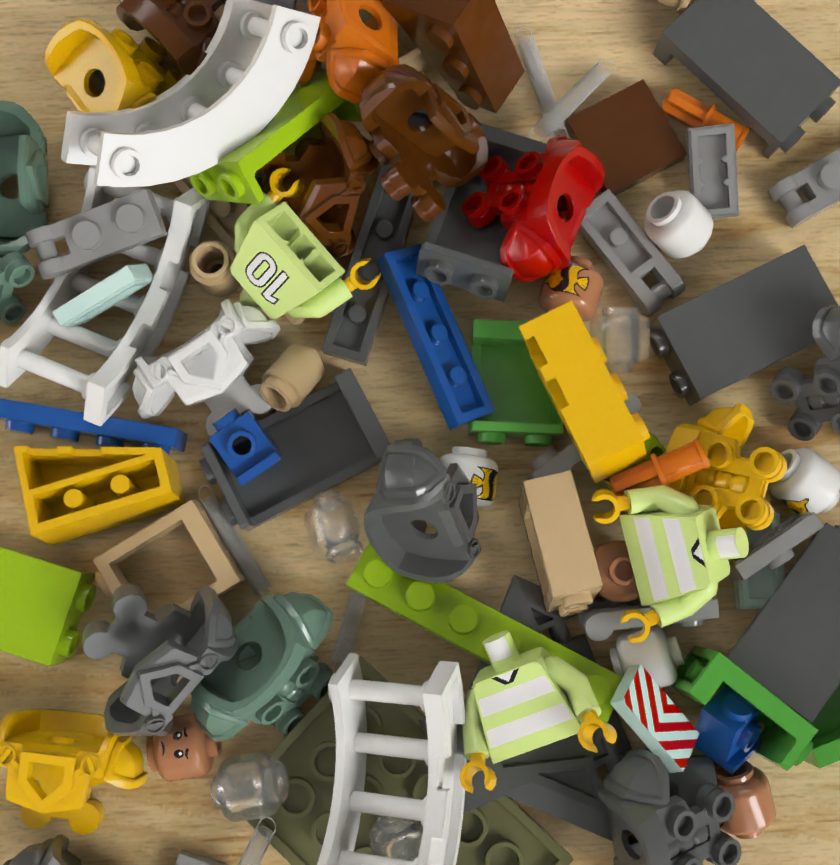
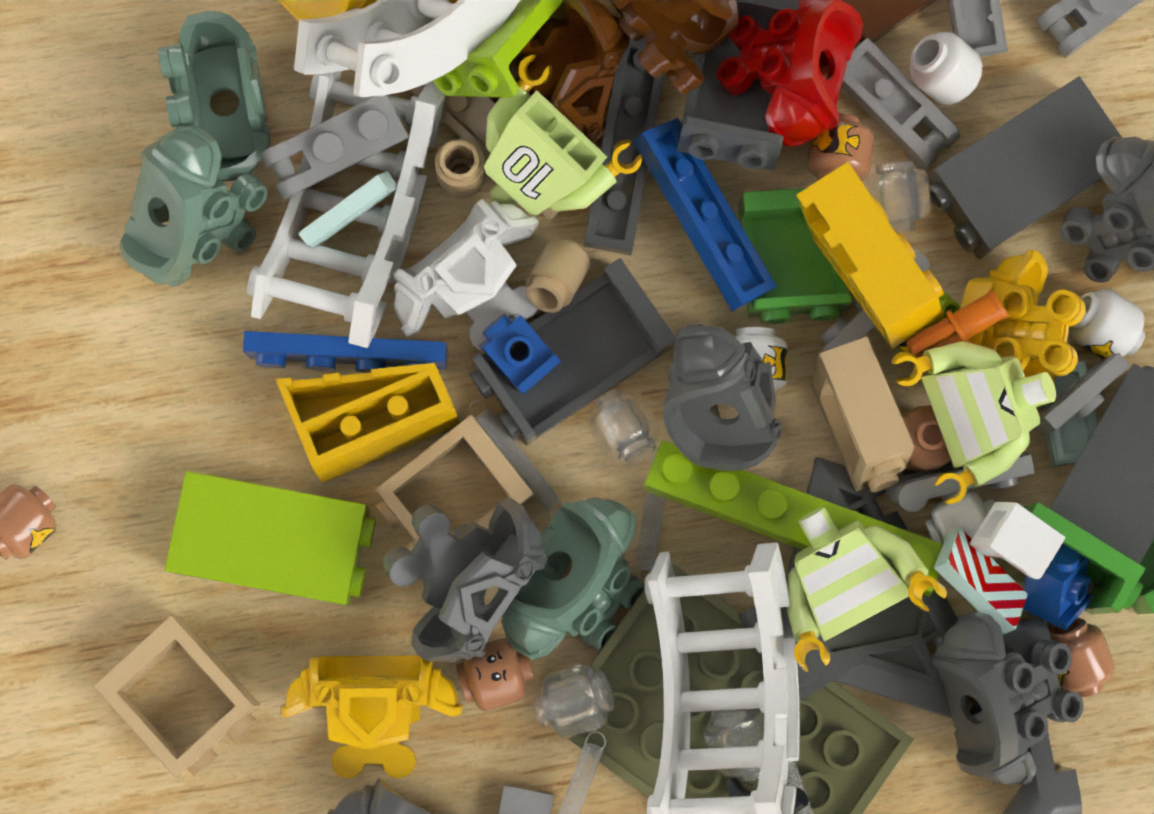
camera: 20 degrees left, 0 degrees up
none -> white panel [969,502,1066,579]

